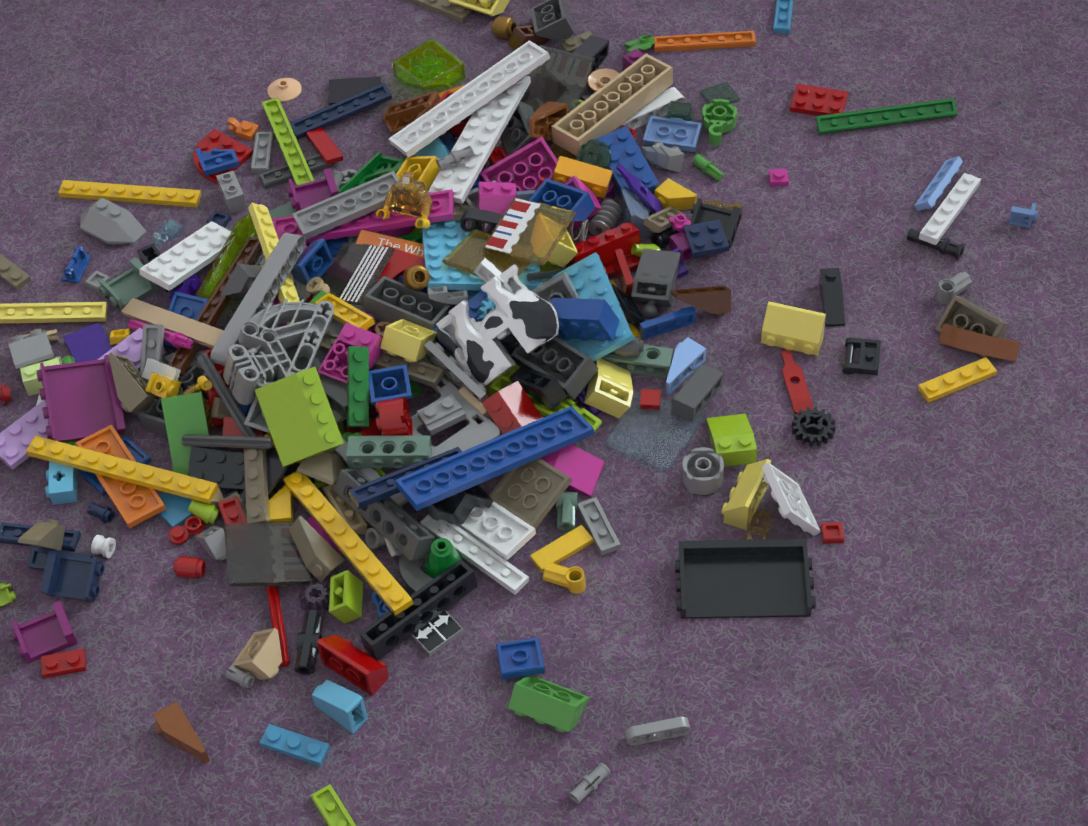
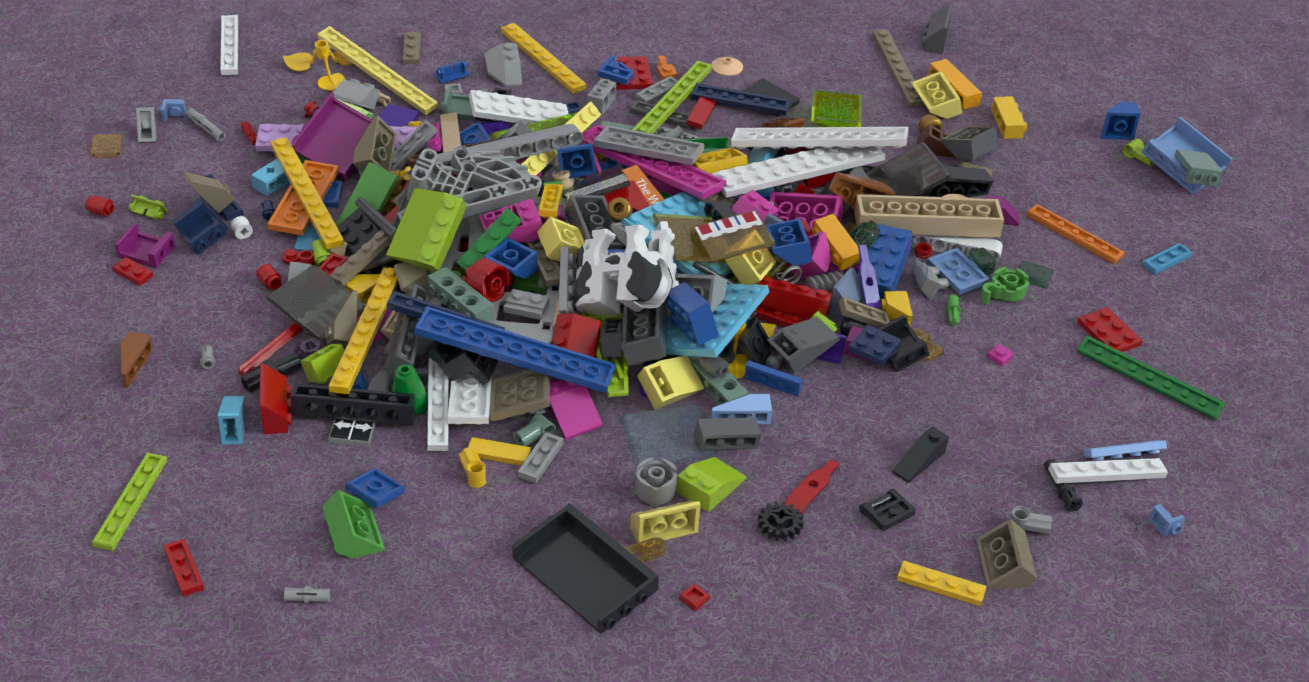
camera: 40 degrees right, 10 degrees down
white tile [142,358,181,381] -> none
yellow brick [145,372,182,398] -> none
clear light blue plate [153,218,185,246] -> none
tan slope [231,628,282,680] -> none
dark azure plate [259,724,330,766] -> none
magenta panel [286,168,339,211] -> none
clear yellow torso [376,172,433,229] -> none
light grey pin [436,145,474,171] -> none
red tile [612,249,634,296] -> none
bright green plate [624,35,655,53] -> none
light grey beam [625,717,691,746] -> none
red tile [640,389,661,410] -> none
dark pink plate [669,214,691,231] -> none
reddish brown slope [670,285,731,316] -> none
light yellow slope [761,302,826,356] -> none
white plate [762,462,821,536] -> none
dark orange slope [938,323,1021,361] -> none

